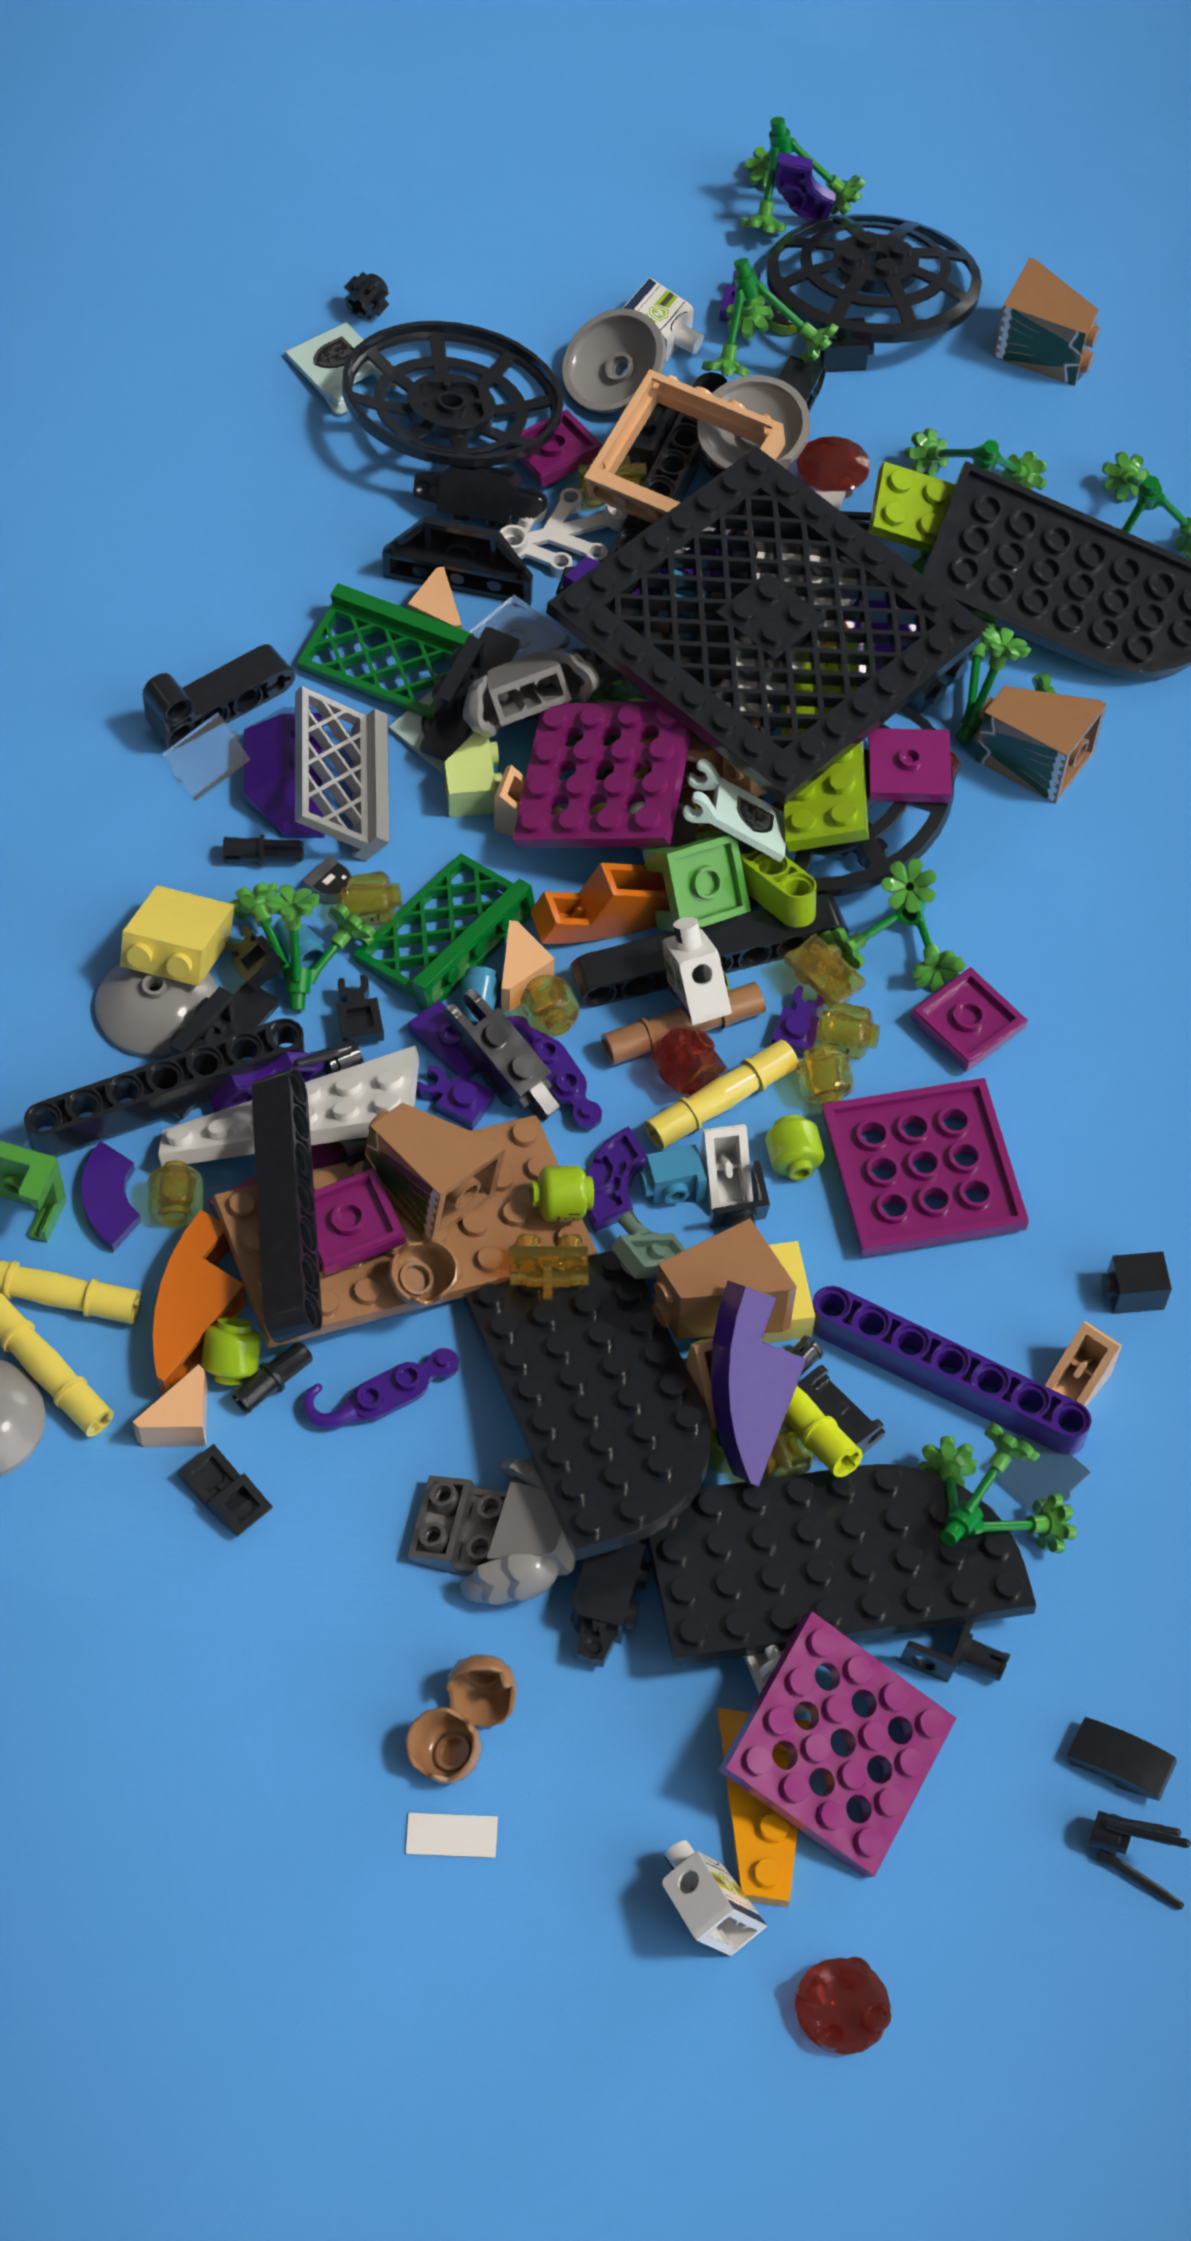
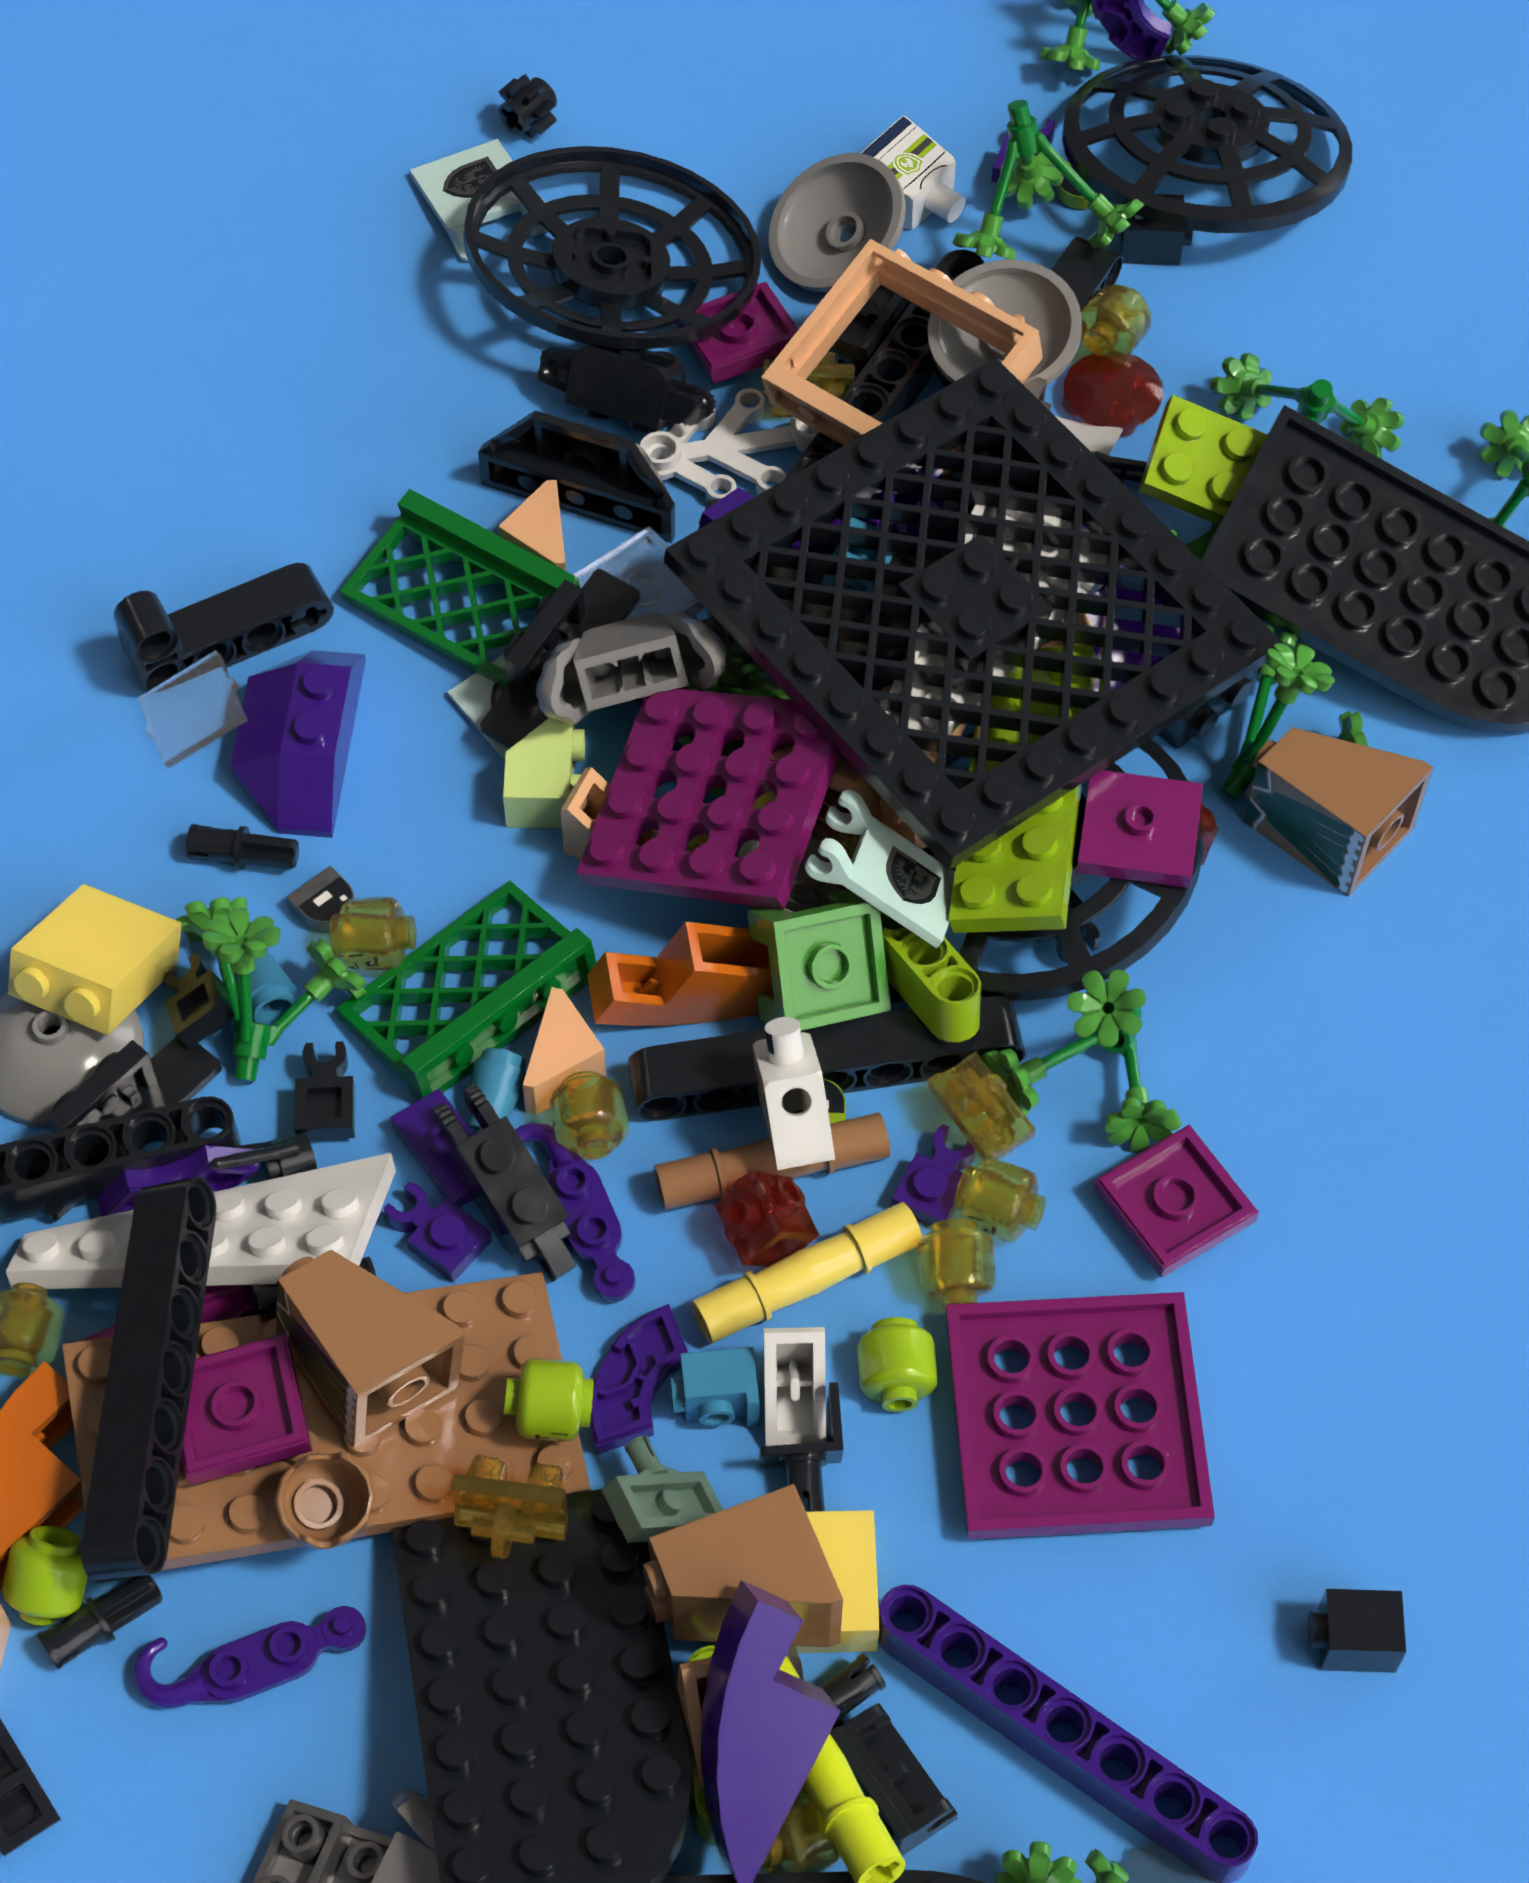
camera: 10 degrees right, 0 degrees up
light grey fence [295,686,389,862] -> none
medium nougat slope [994,257,1100,386] -> none
light nougat slope [1044,1321,1122,1407] -> none
none -> clear yellow head [1081,284,1151,360]

